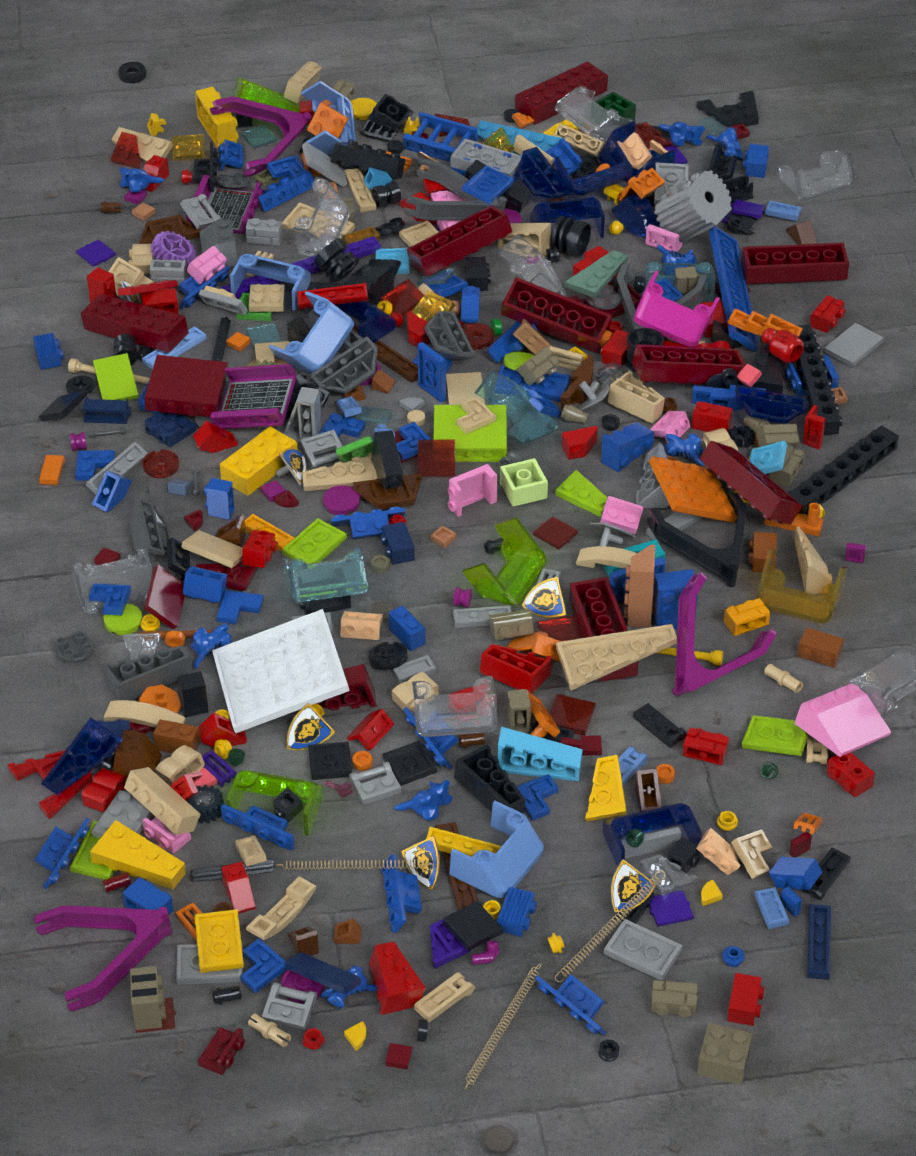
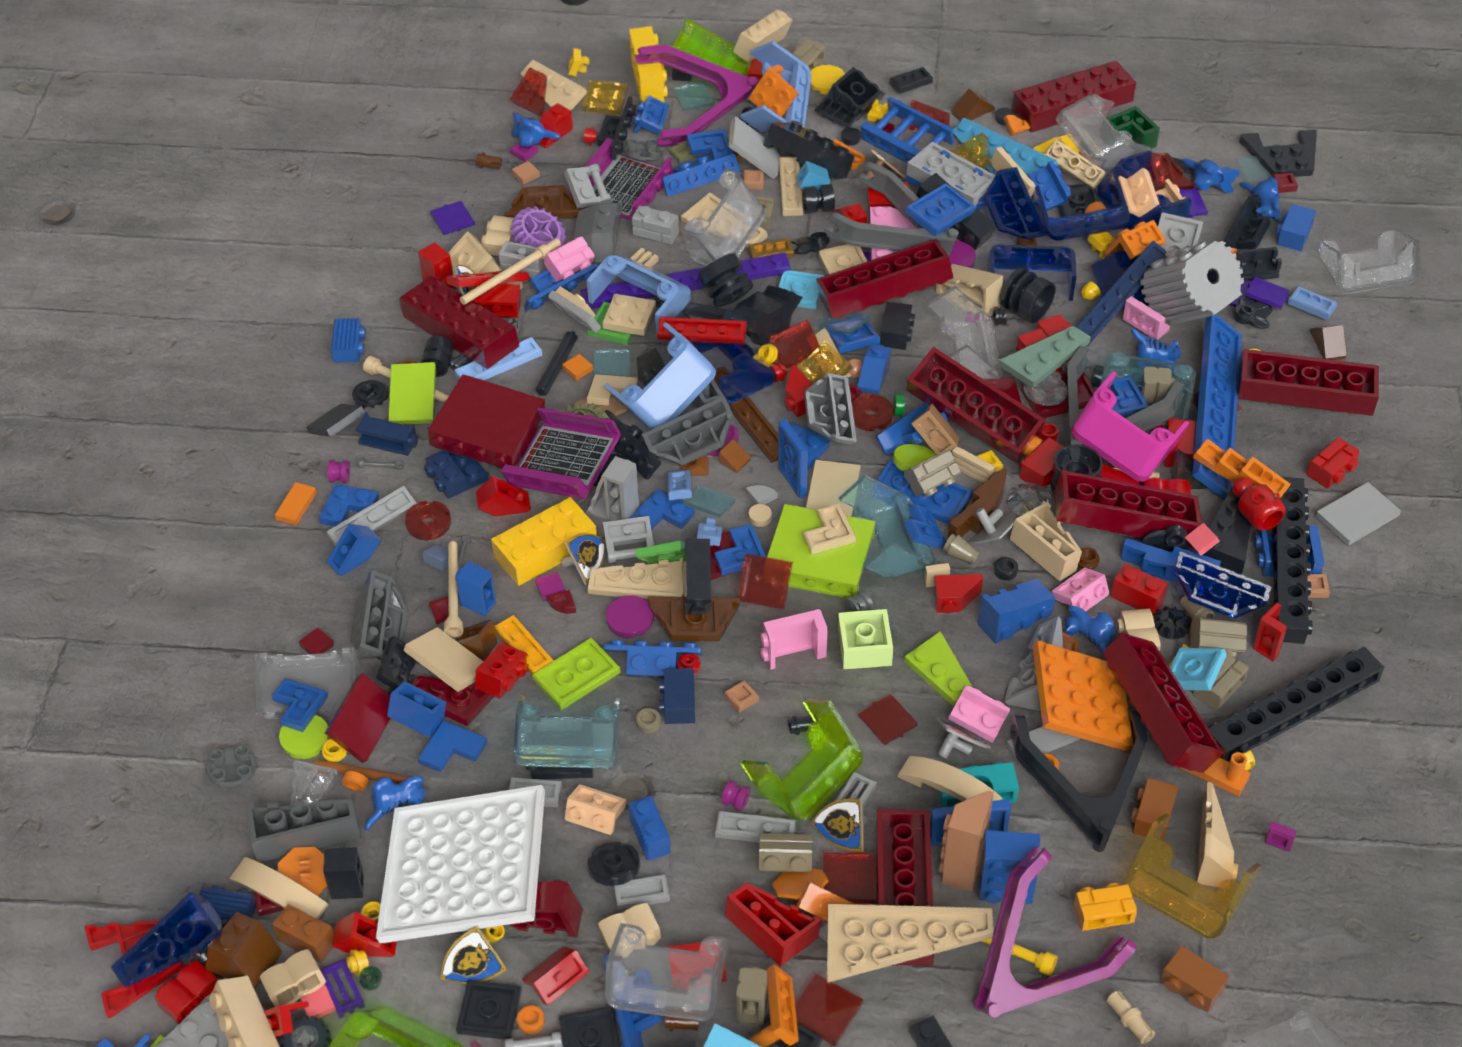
camera: 15 degrees right, 5 degrees up
none -> tan piece [444,541,463,638]
none -> tan bar [460,238,561,305]
none -> black plate [890,67,933,94]
none -> tan tile [924,563,950,587]
none -> reddish brown slope [951,88,995,121]
none -> dark blue tile [1076,240,1167,346]

